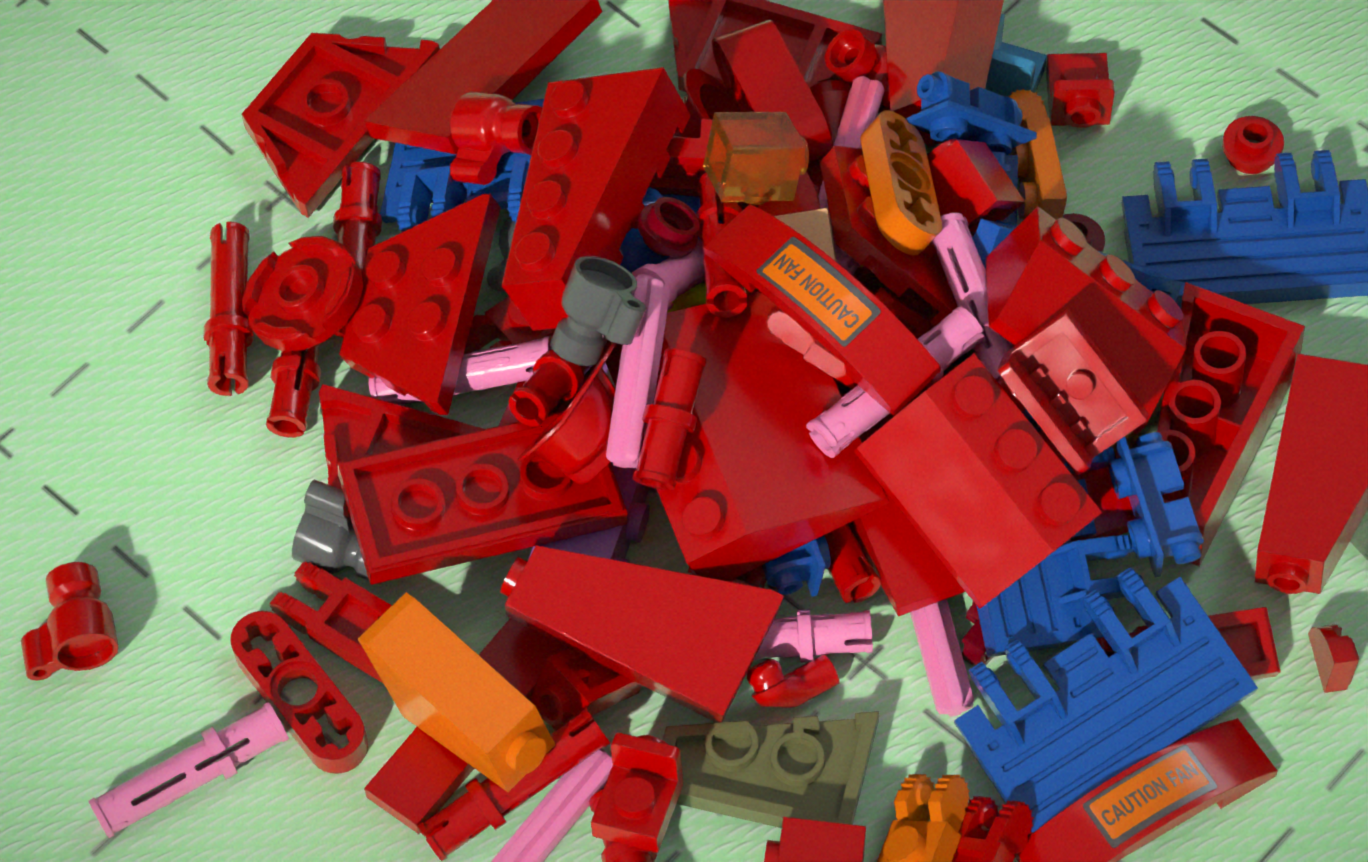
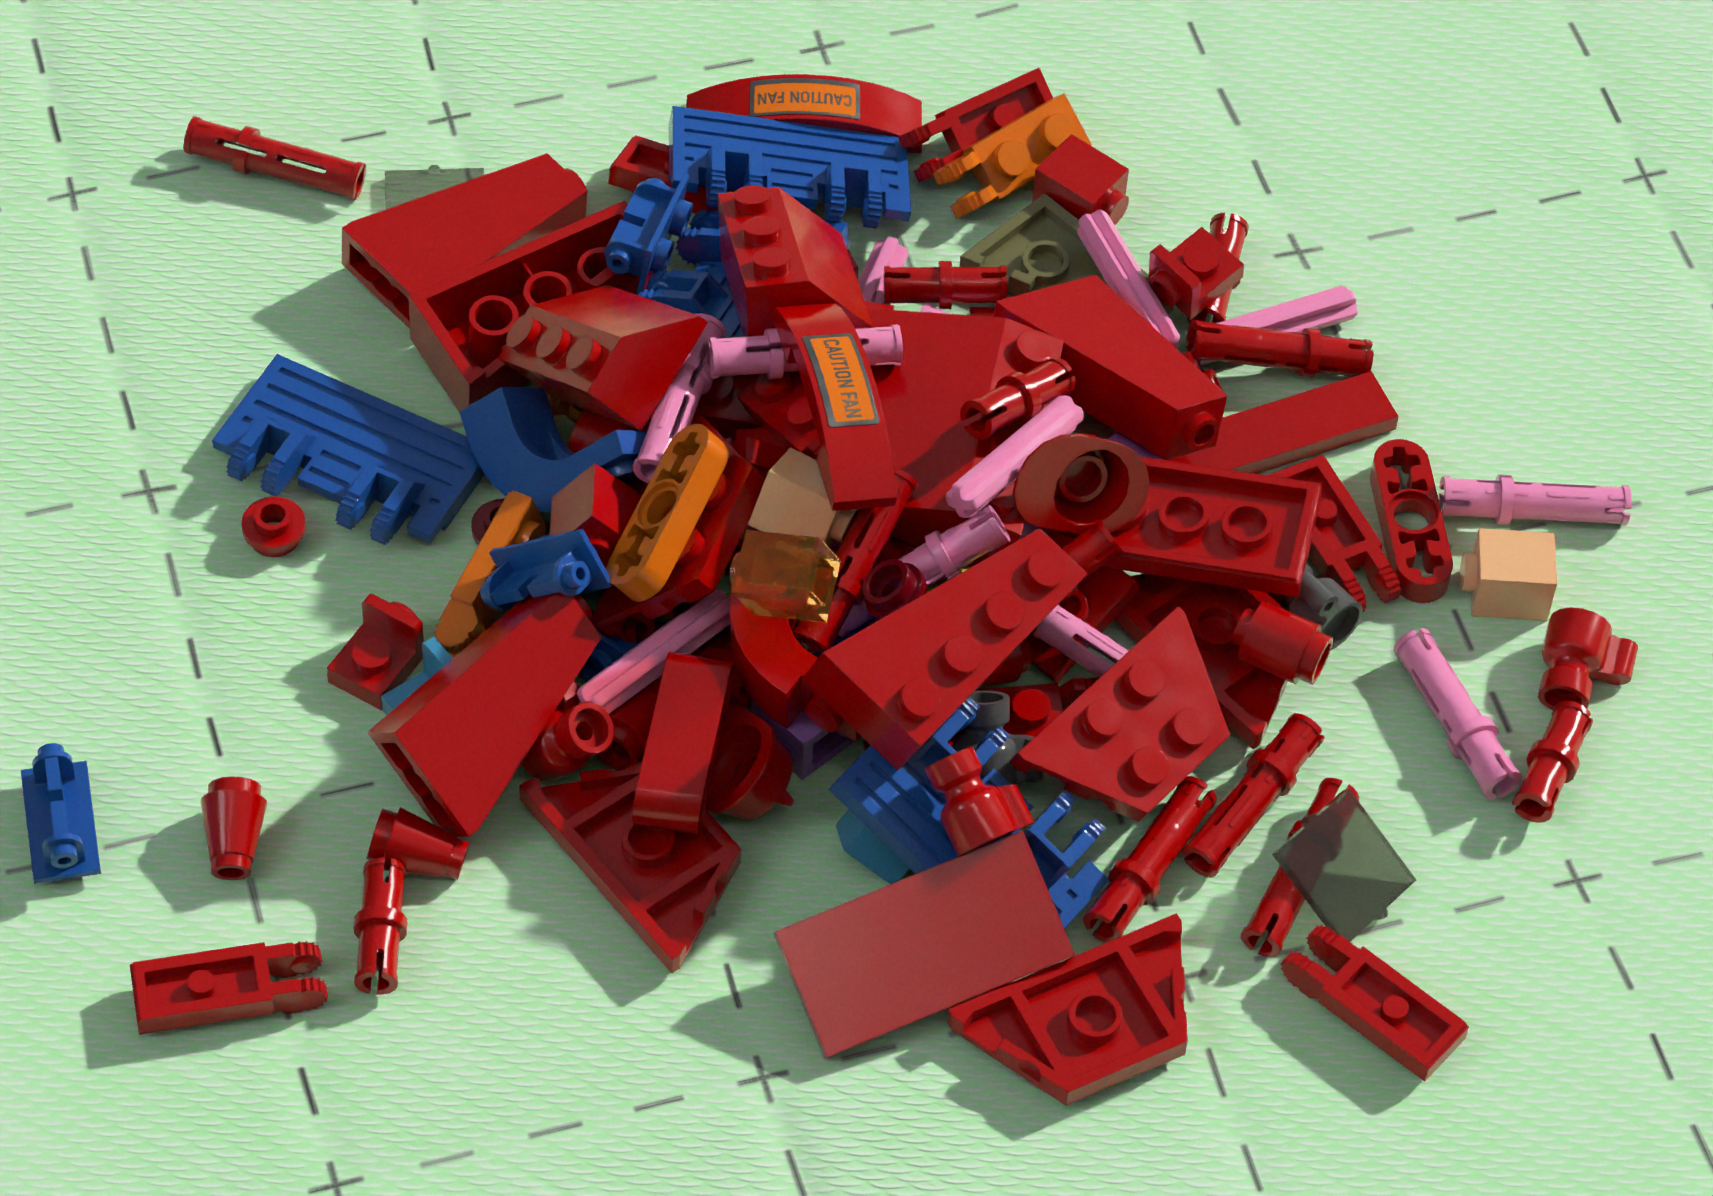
camera: 155 degrees left, 5 degrees down
red tile [242,236,364,351] -> none
orange slope [358,592,555,792] -> none
dark grey piece [550,256,646,366] -> none
bracket [998,308,1149,476] -> none
red tile [1308,624,1359,693] -> none
none -> red pin [883,261,1007,309]
none -> bright pink axle [1077,210,1180,349]
none -> red brick [1232,601,1333,685]
none -> clear smoke piece [1272,788,1416,942]
none -> red hinge [1280,925,1469,1082]
none -> bright pink pin [1394,628,1522,800]
none -> light nougat brick [1460,528,1557,621]
none -> red pin [1512,701,1594,823]

